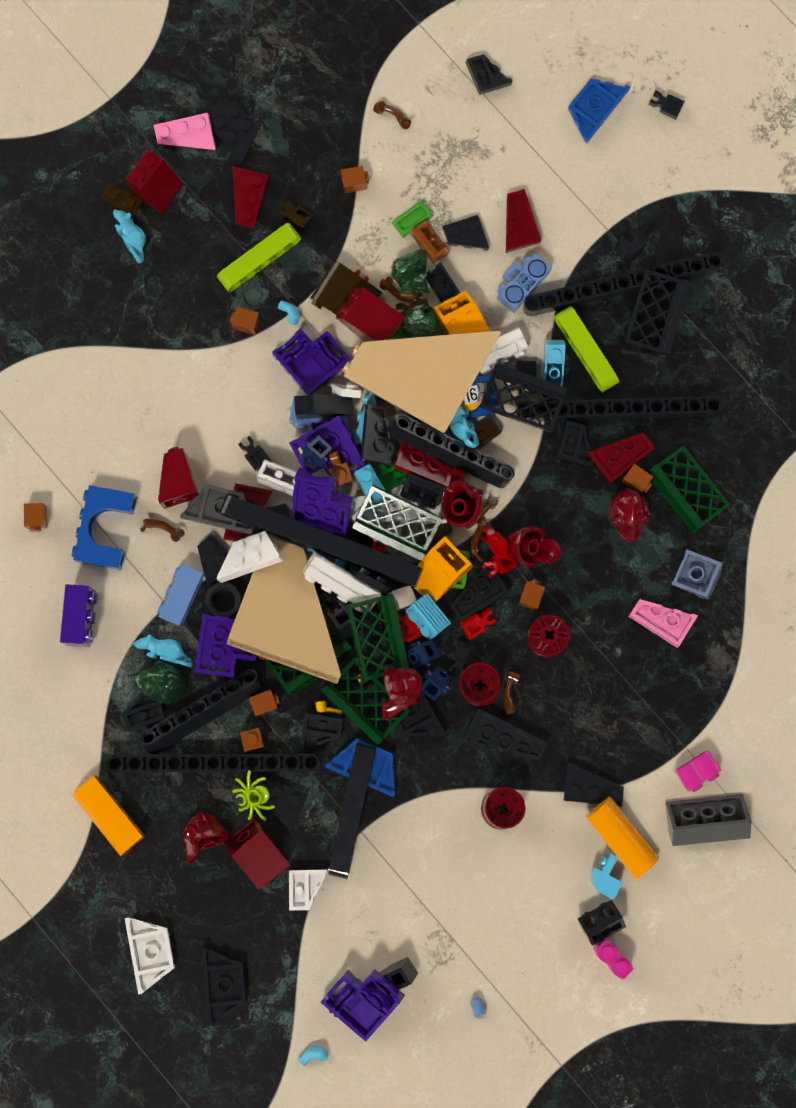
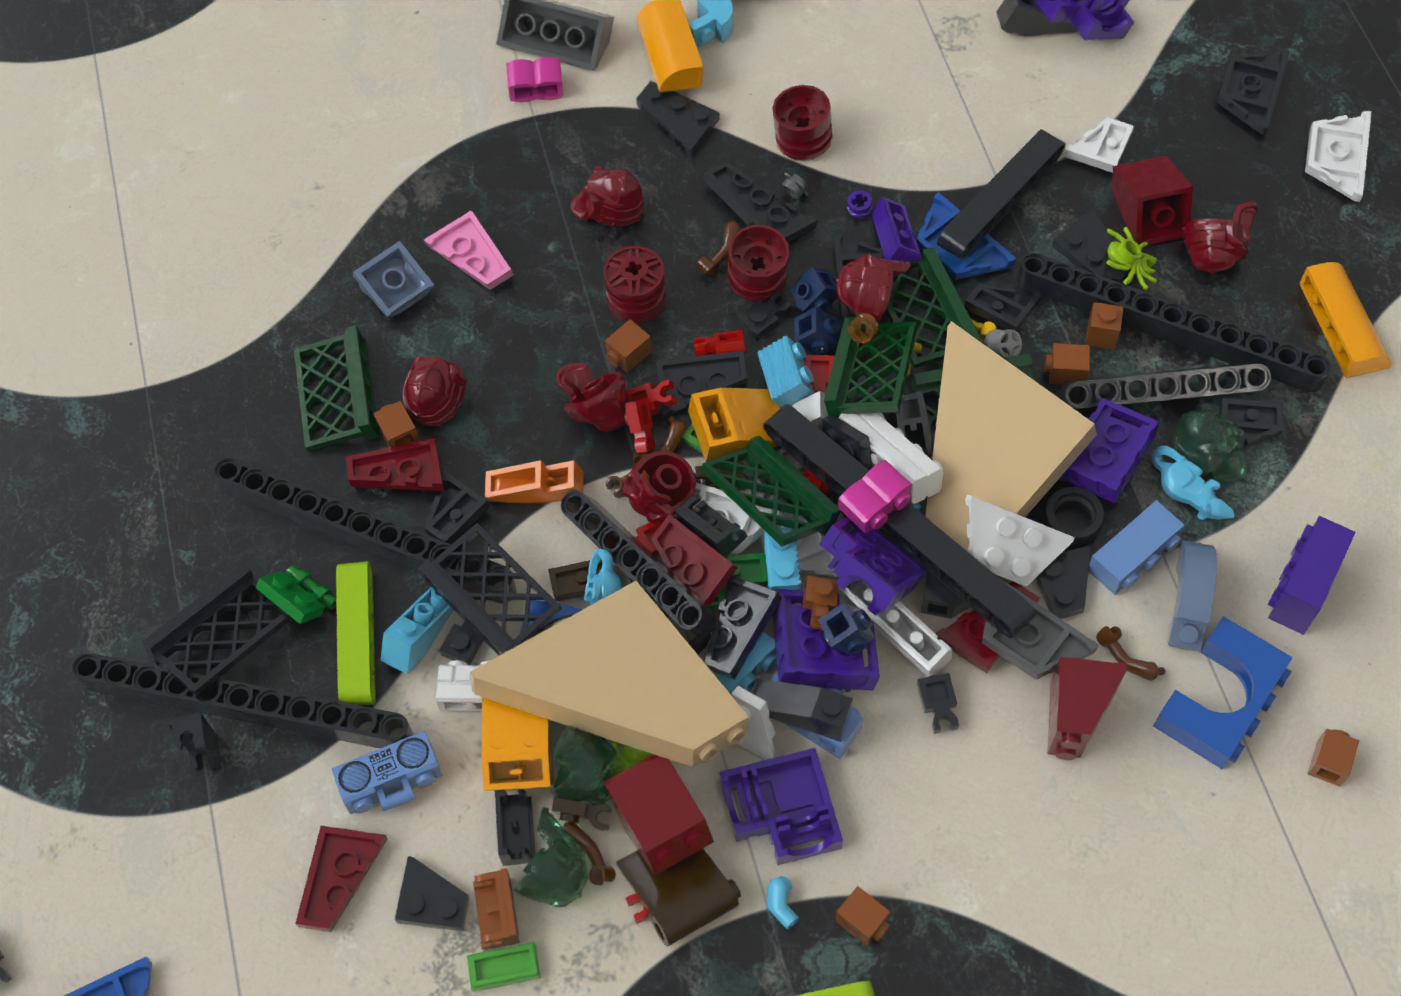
camera: 150 degrees left, 20 degrees down
none -> green plate [256,565,337,624]
none -> orange slope [485,460,584,503]
none -> dark red head [570,166,645,227]
none -> dark grey plate [781,172,809,200]
none -> dark pink brick [839,460,912,533]
none -> dark purple bush [847,190,872,218]
none -> clear orange bush [848,313,878,344]
none -> dark purple slope [871,197,922,262]
none -> light grey wheel [984,329,1022,358]
none -> sand blue arch [1167,540,1217,651]

